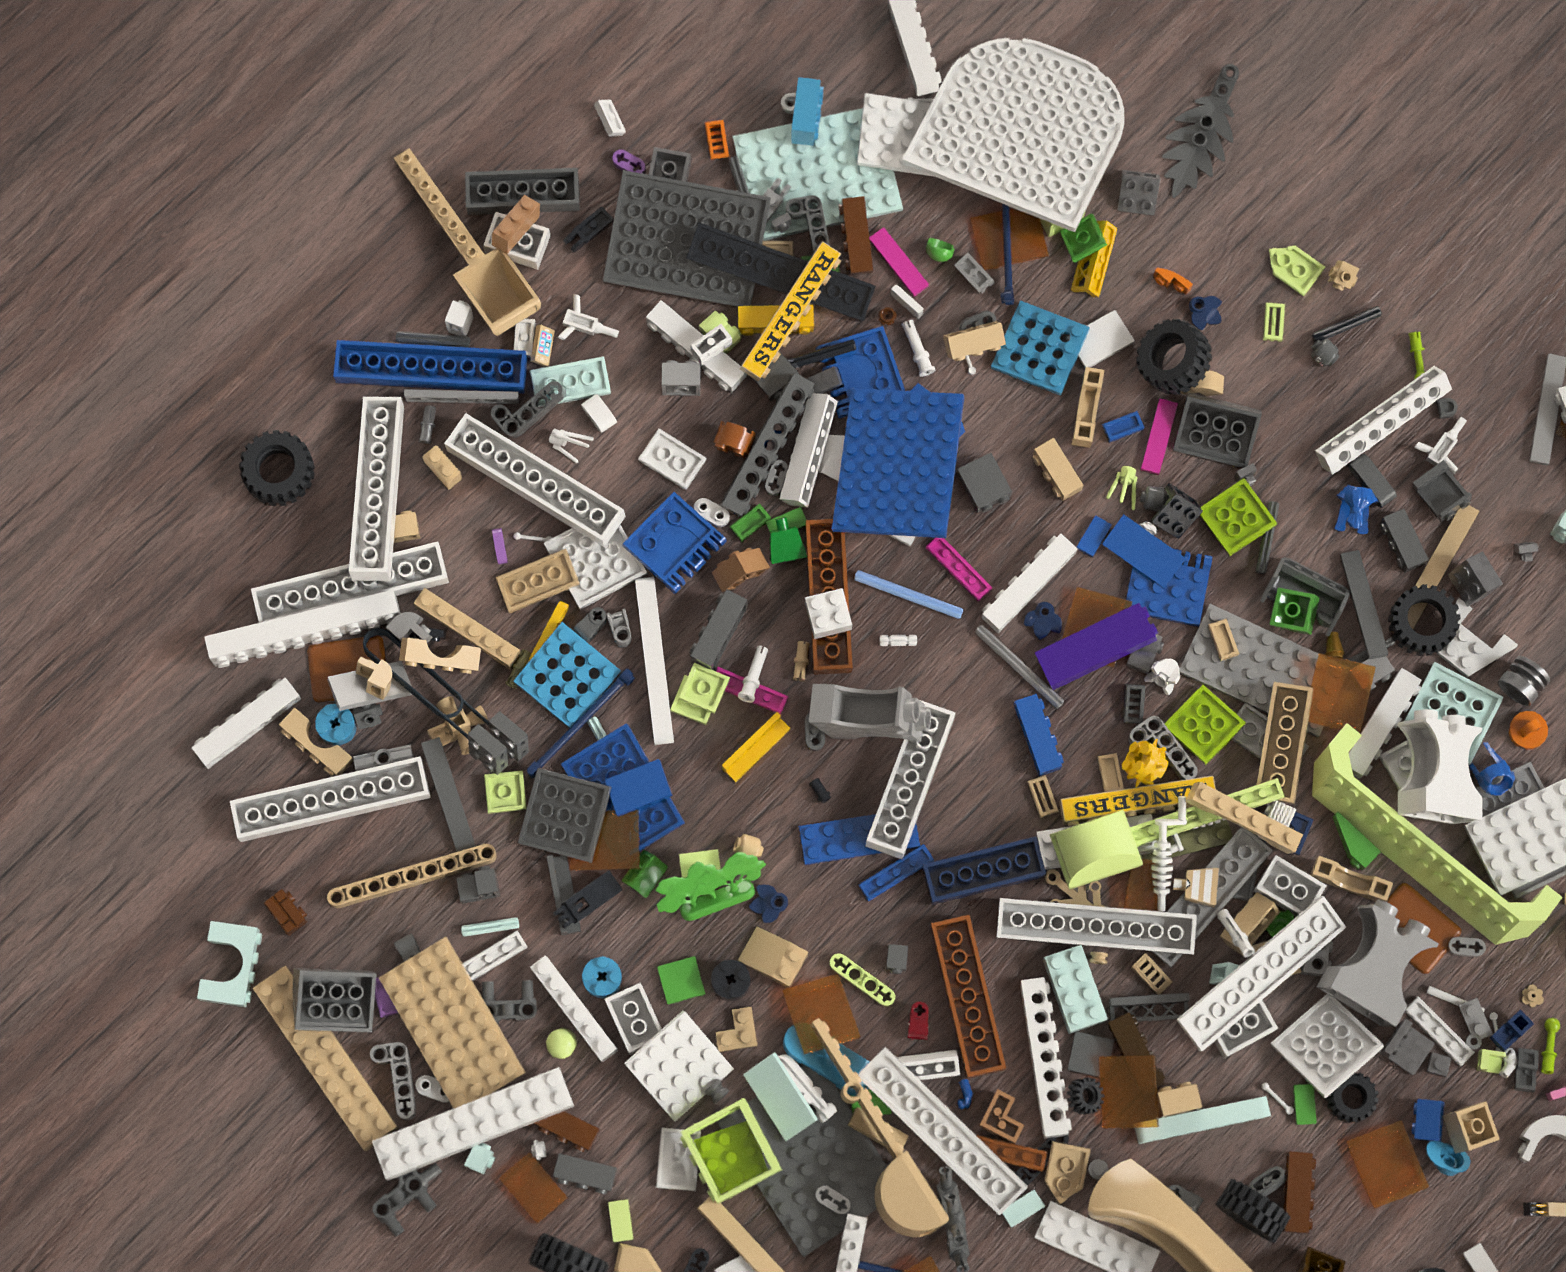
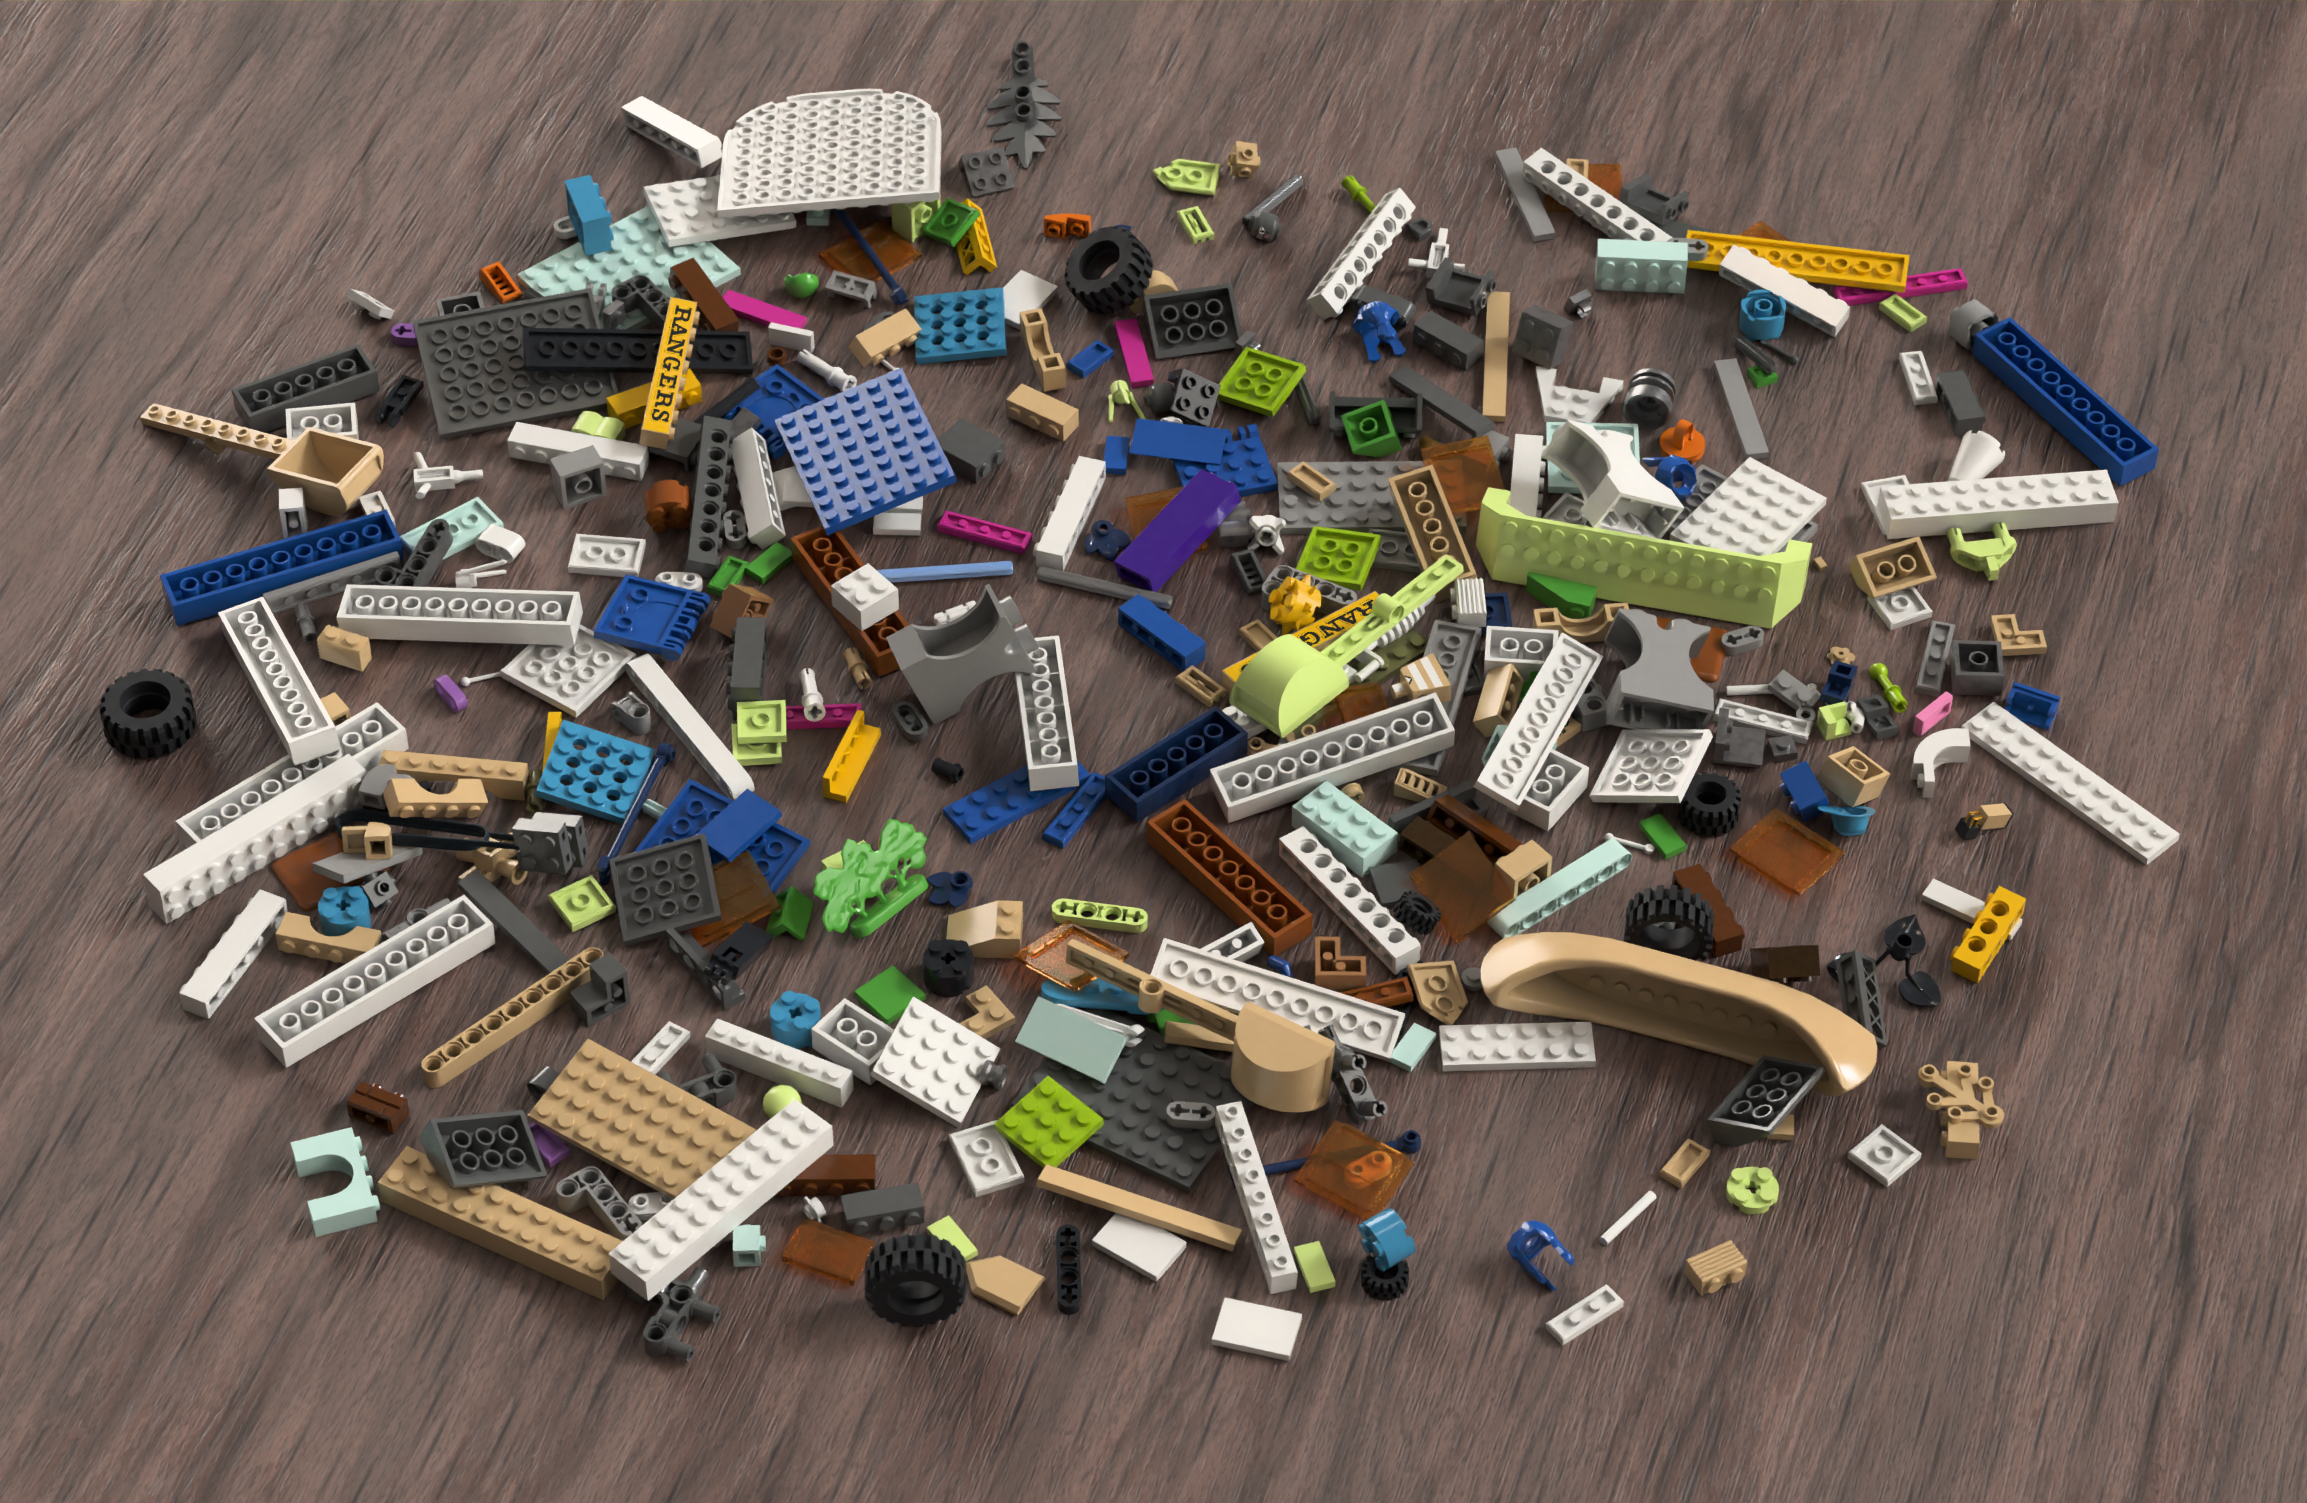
camera: 25 degrees left, 30 degrees down
light aqua axle [461,917,519,936] -> none
medium nougat brick [492,195,540,254] -> none
tan tile [496,548,580,613] -> none
tan tile [530,325,555,367] -> none
dark grey piece [573,607,607,643] -> none
yellowish green window [680,1098,782,1204] -> none
white brick [690,324,732,366] -> none
green torso [769,517,807,564] -> none
dark grey brick [886,944,908,974] -> none
dark red piece [908,1002,929,1040] -> none
white piece [1151,796,1187,912] -> none
tan arch [1186,782,1303,854] -> none
white pin [1217,909,1255,957] -> none
black tyre [1388,584,1461,656] -> none
none -> reddish brown brick [1425,794,1524,864]

